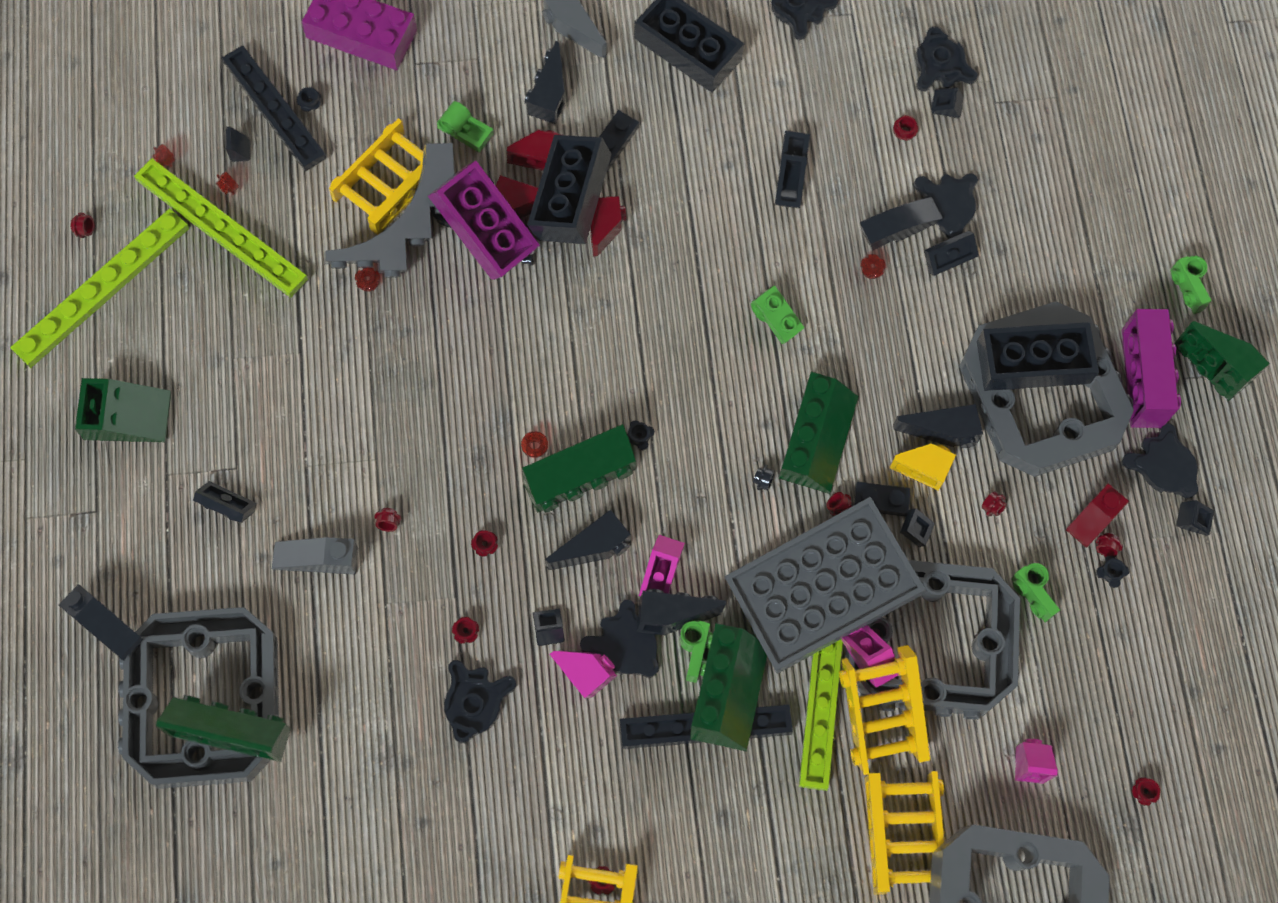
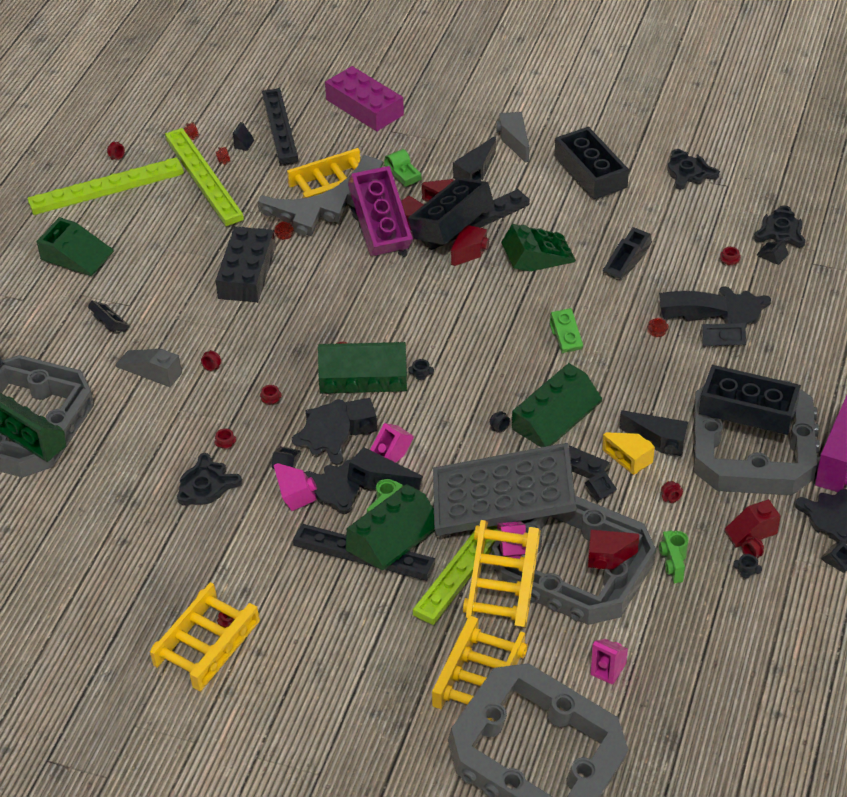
camera: 30 degrees right, 25 degrees down
black plate [296,87,321,112] -> none
dark red plate [1132,777,1160,806] -> none
none -> black brick [215,226,276,303]
none -> black tile [291,399,351,465]
none -> dark green slope [501,224,576,272]
none -> dark red slope [588,530,639,569]

